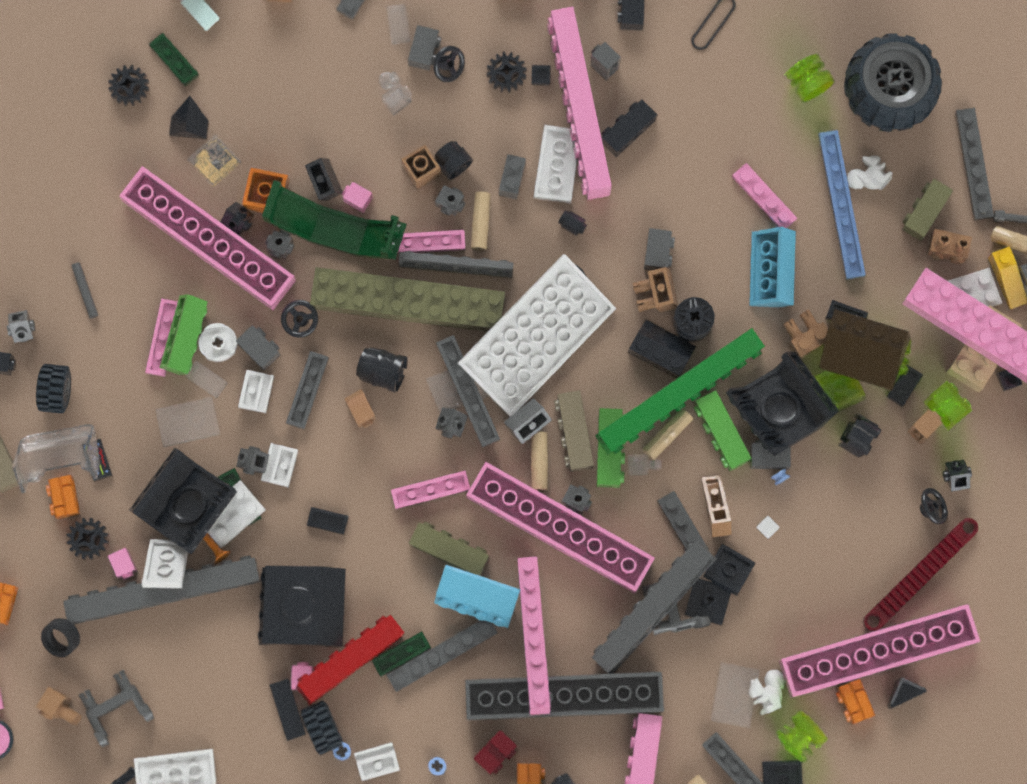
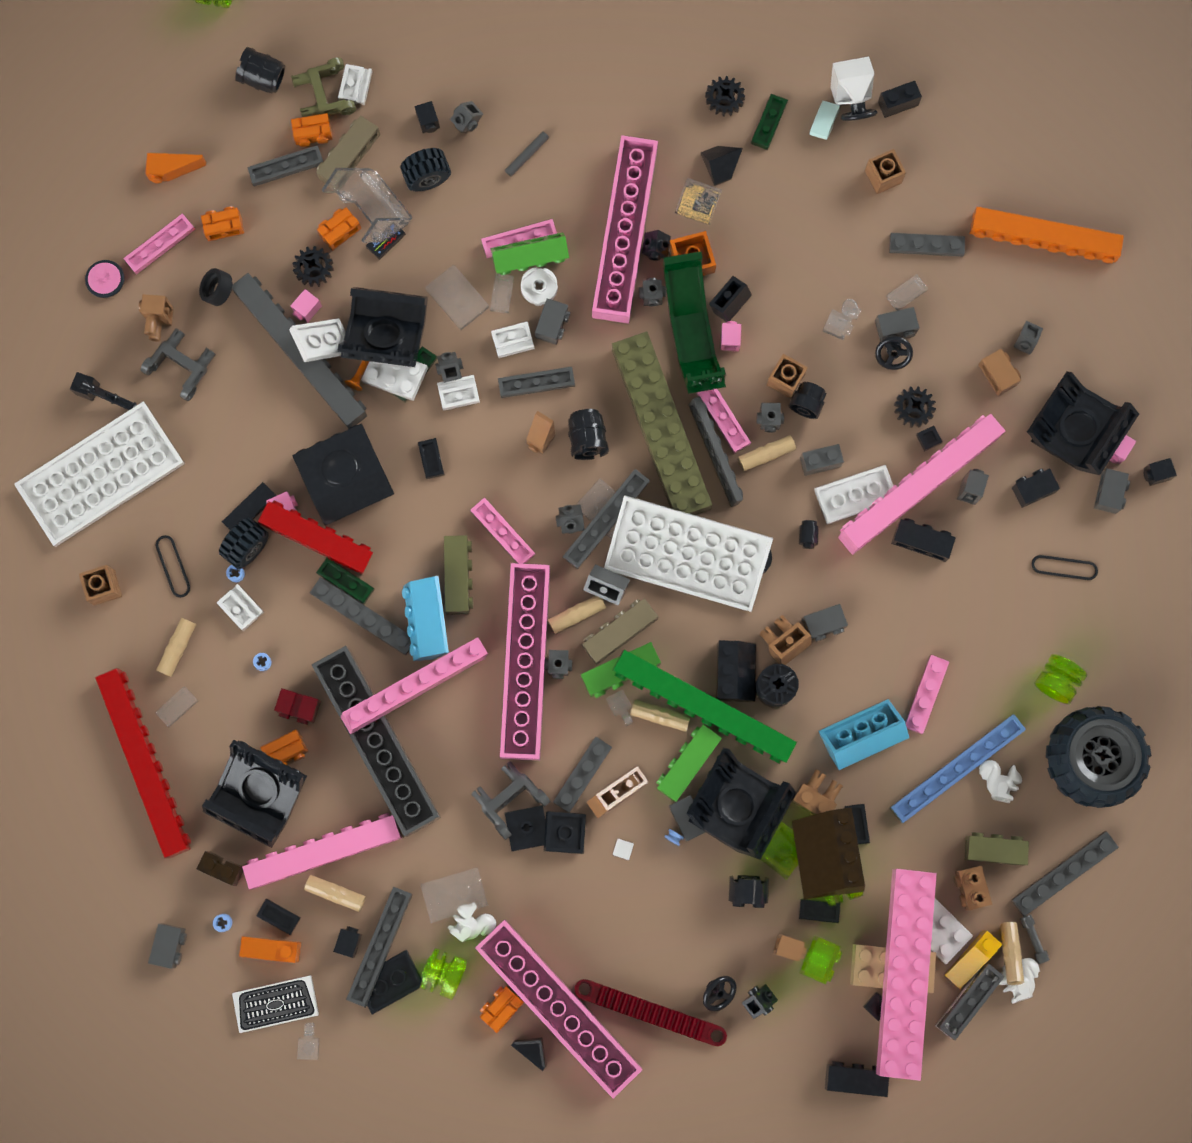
camera: 65 degrees right, 0 degrees up
black piece [281,300,318,338] -> none
dark grey brick [592,541,717,674] -> none

